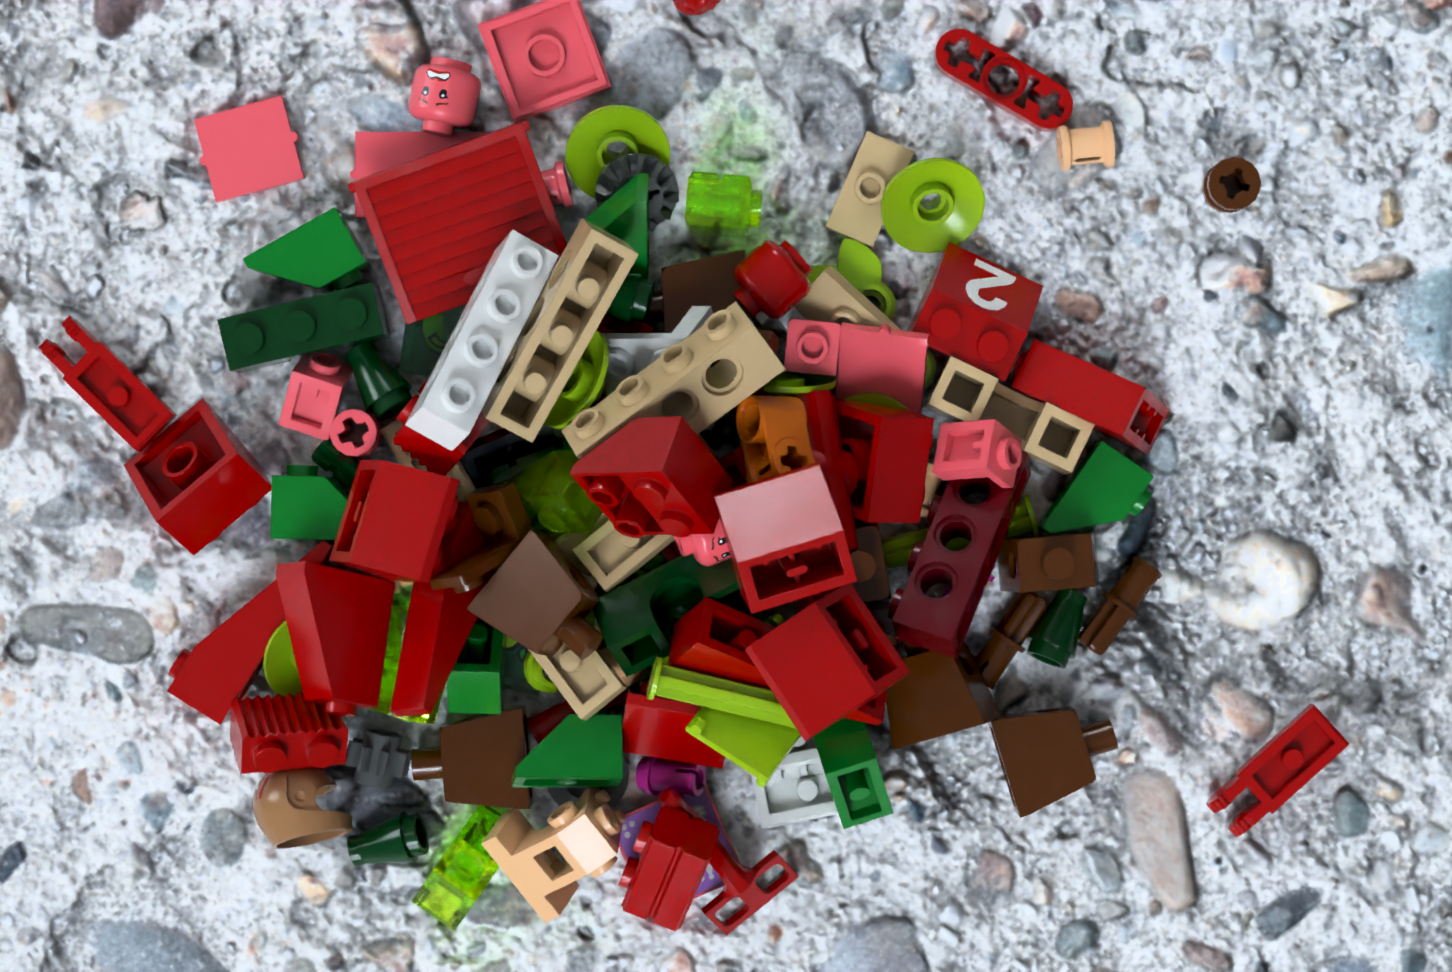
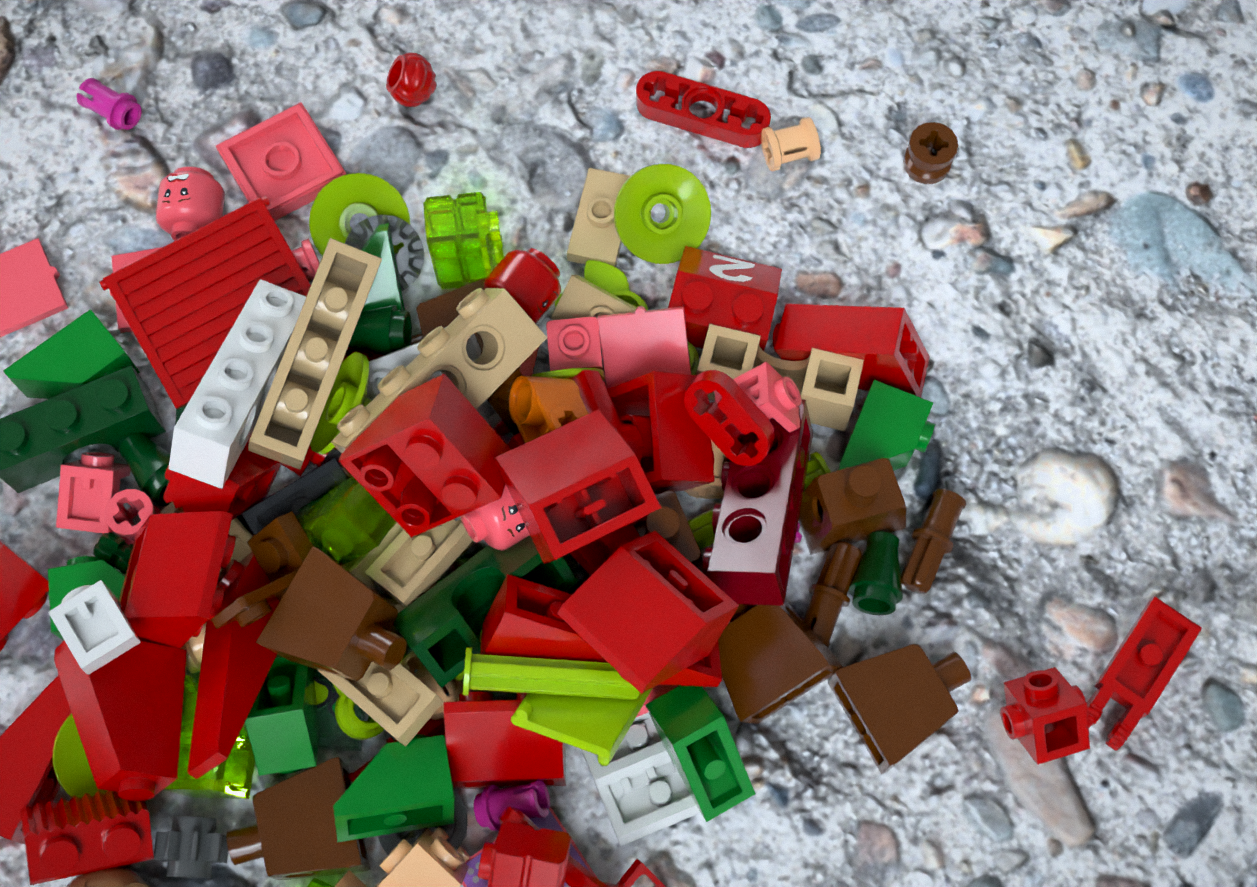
camera: 10 degrees left, 20 degrees down
none -> white bracket [48,580,141,675]
none -> red beam [684,370,775,466]
none -> red brick [1000,667,1090,765]

